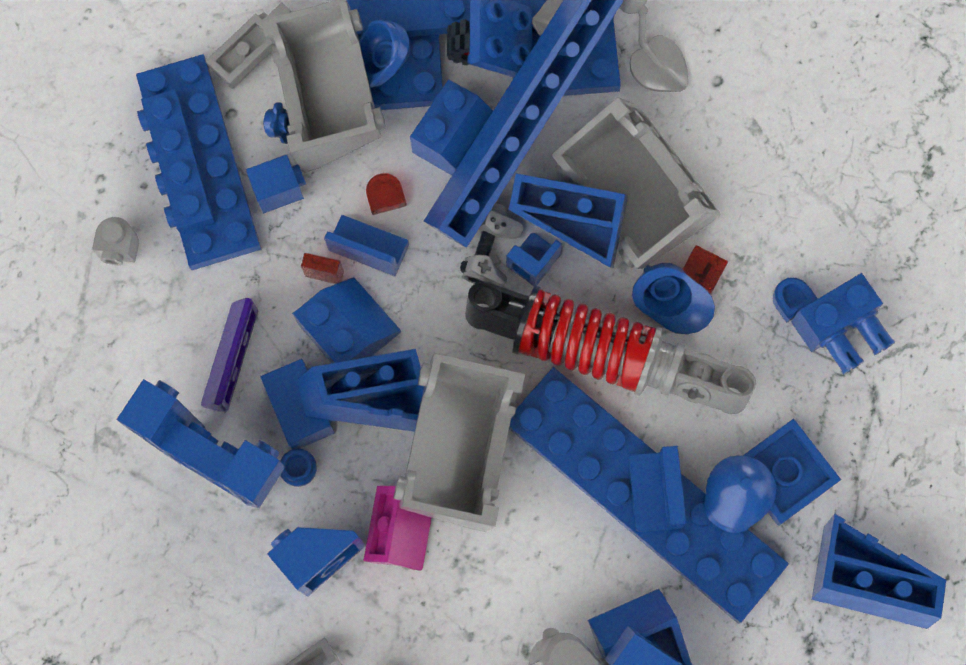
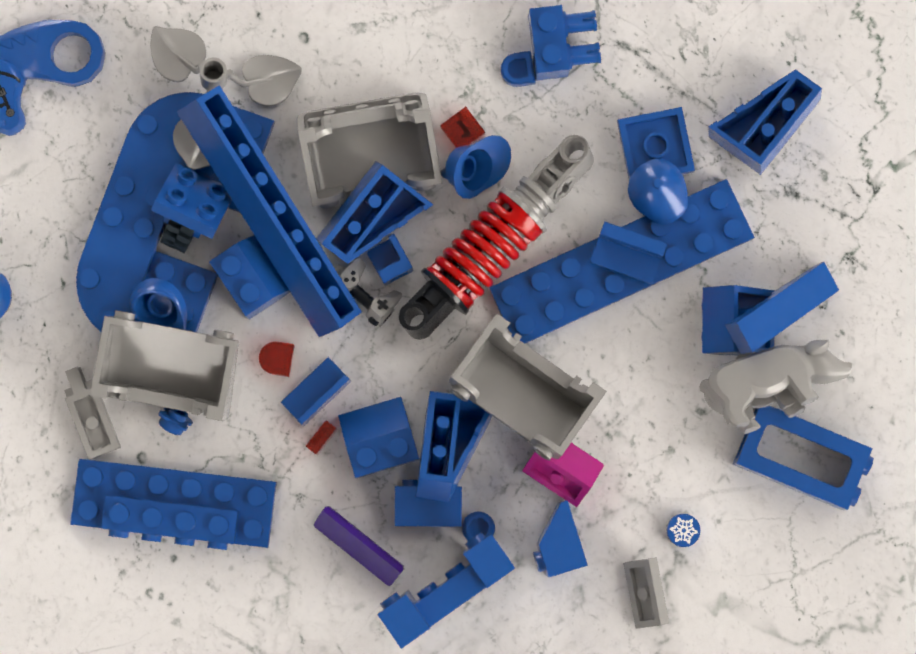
camera: 70 degrees left, 10 degrees up
light grey plate [92,217,139,265] -> none
blue brick [246,154,306,214] -> none

